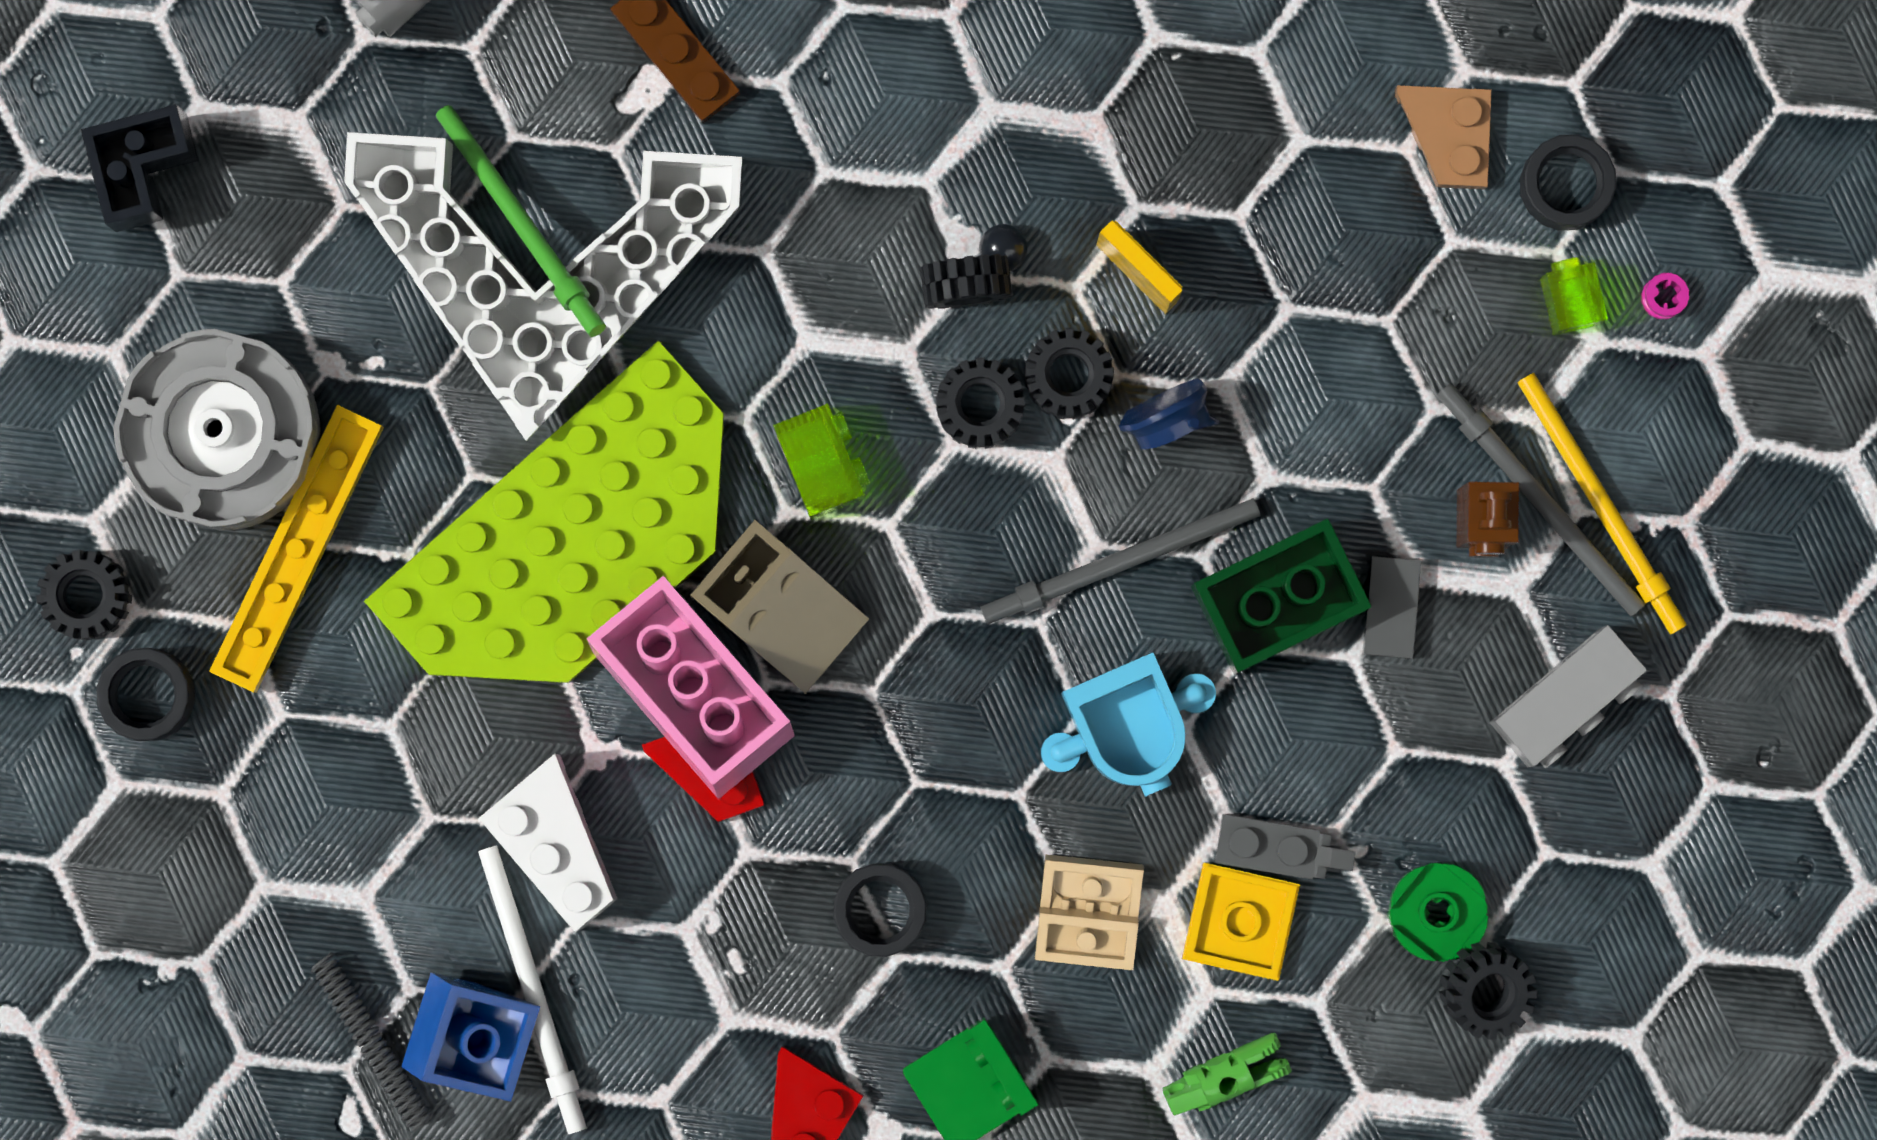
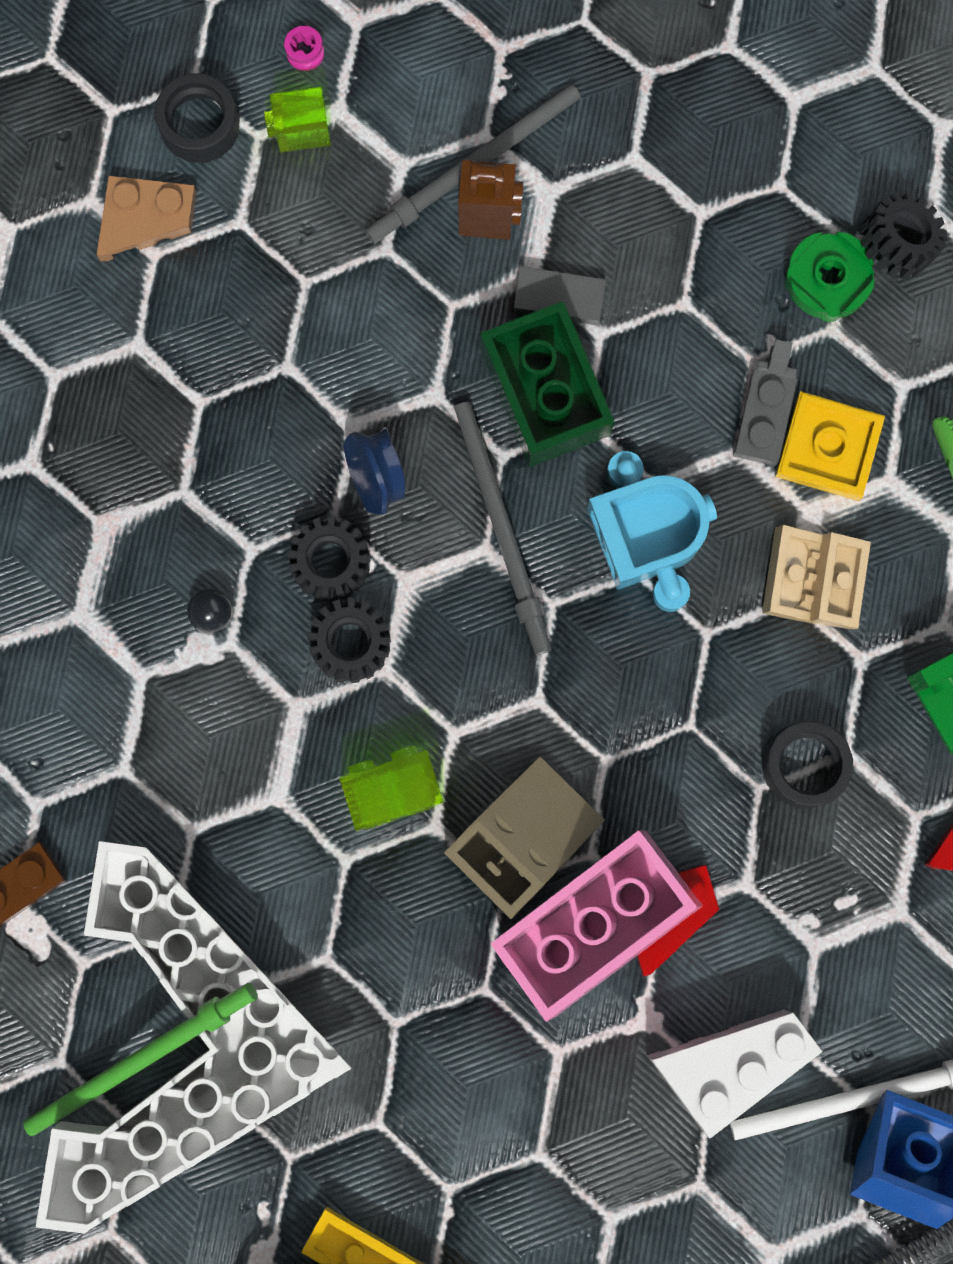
camera: 90 degrees left, 5 degrees down
lime plate [364,341,724,683] -> none
black tyre [920,254,1013,309] -> none
yellow tile [1096,220,1183,314] -> none
light grey brick [1489,625,1647,768] -> none
yellow bar [1517,373,1687,635] -> none

